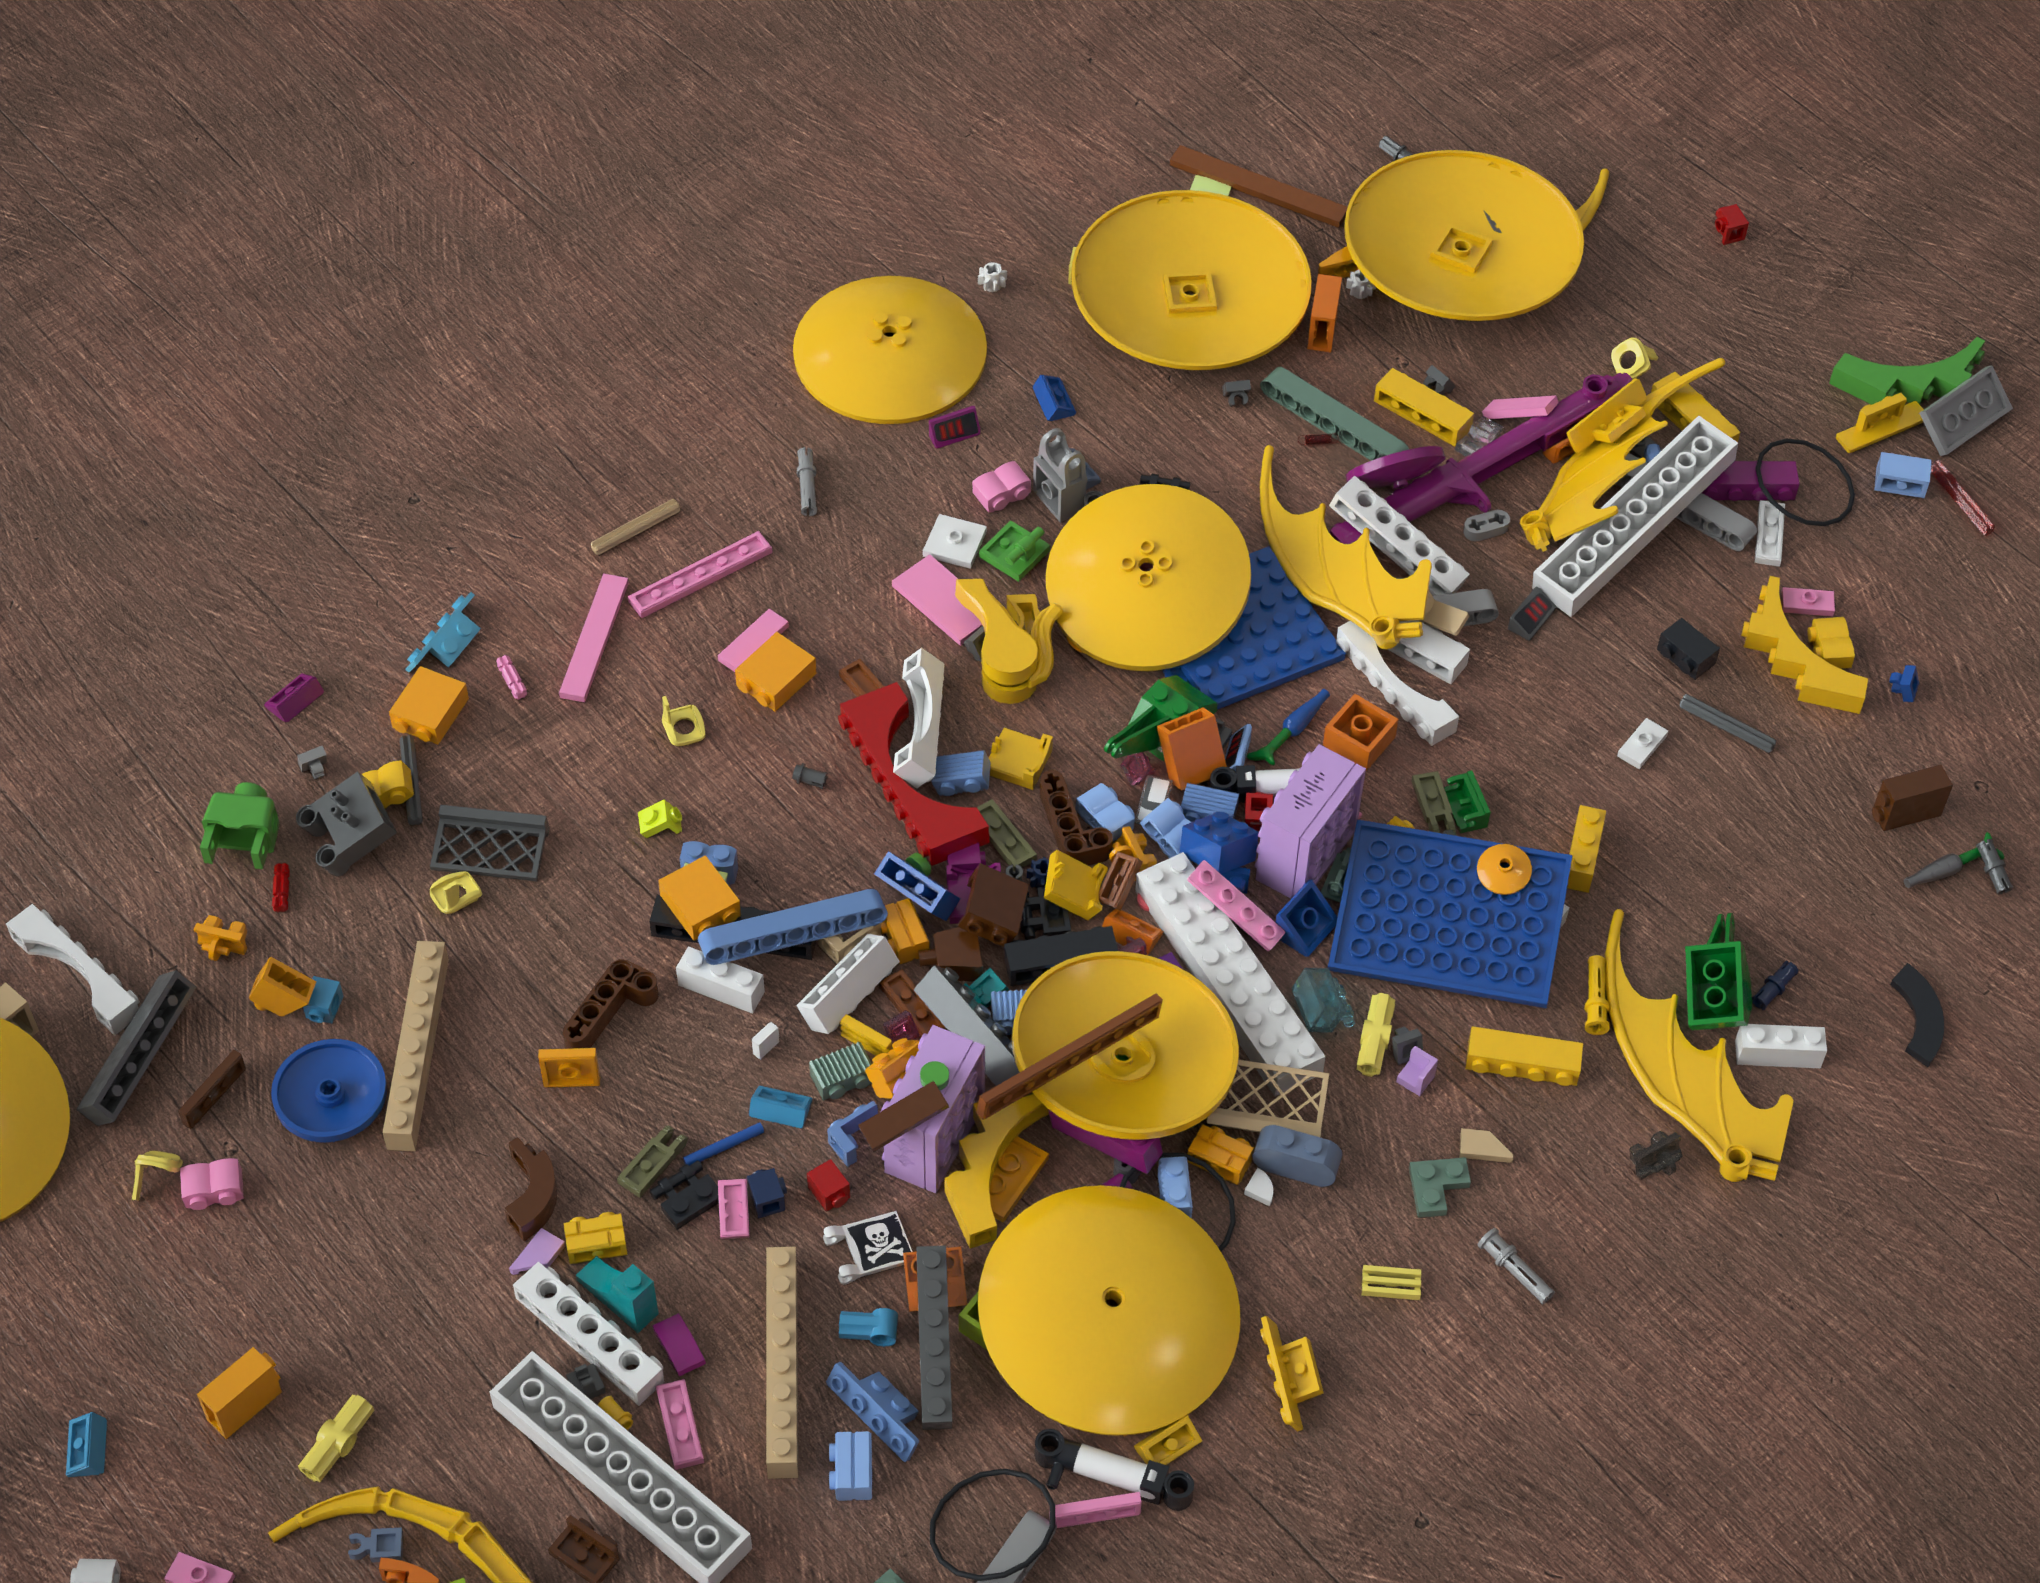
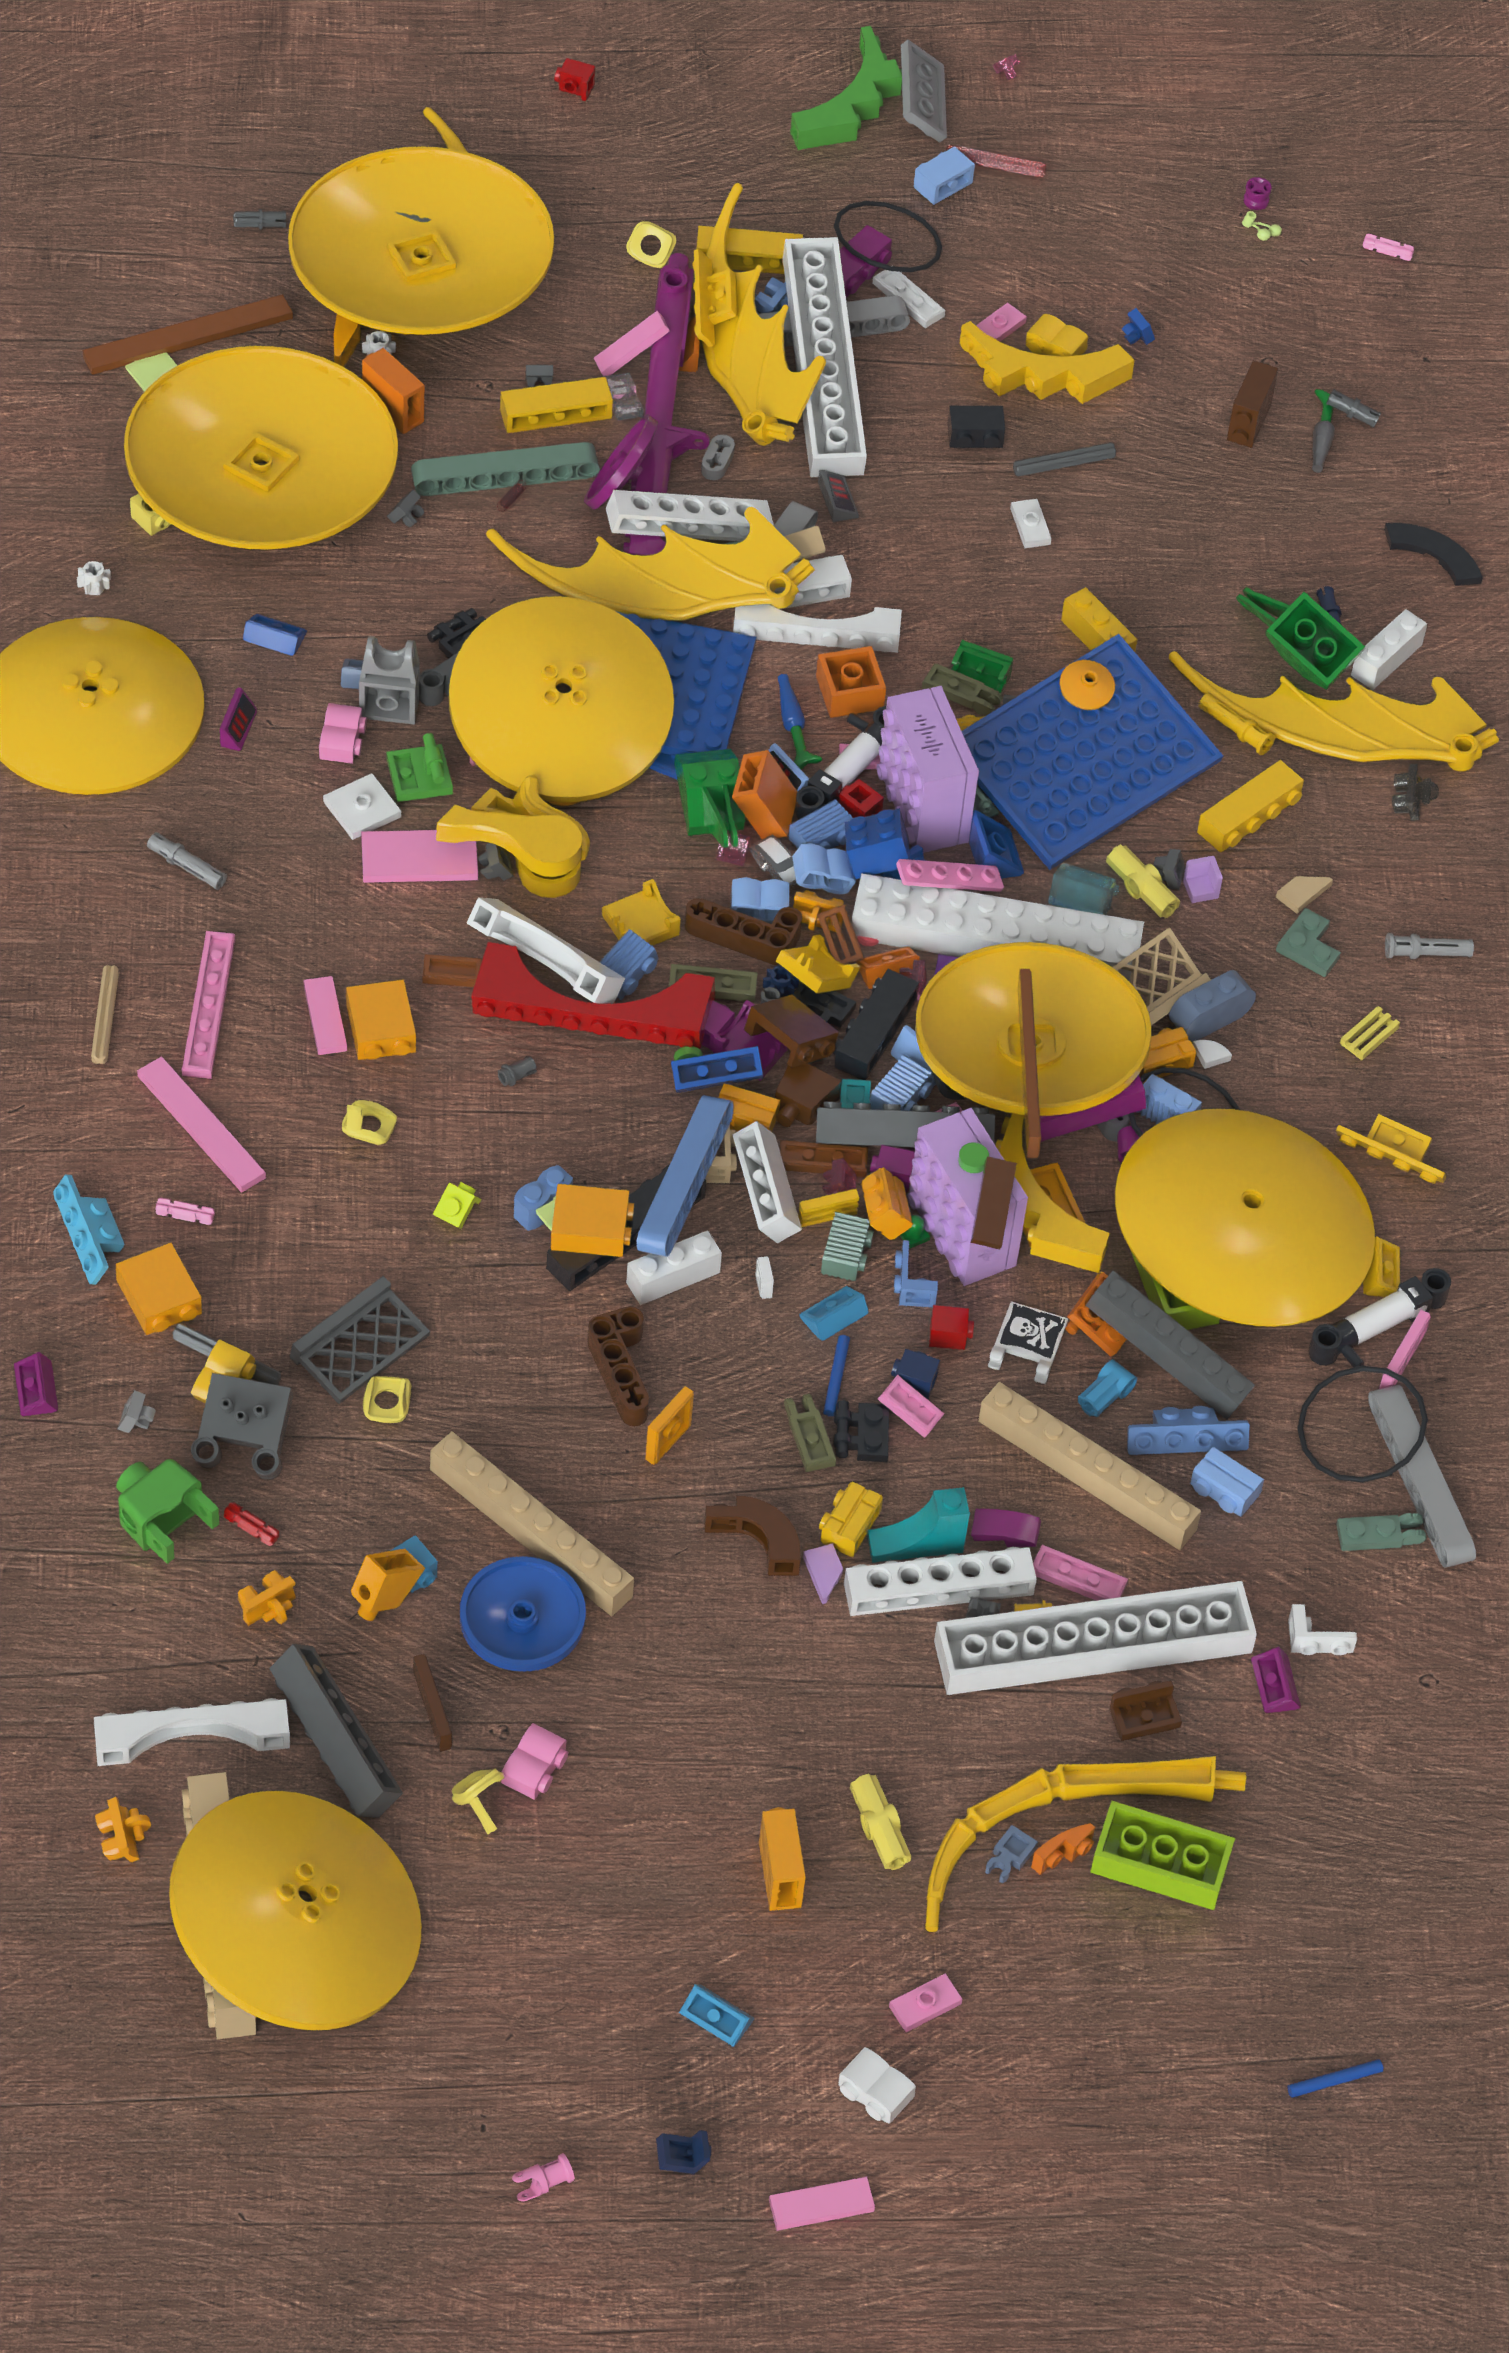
camera: 55 degrees left, 0 degrees up
yellow bracket [1836,393,1924,453] -> none

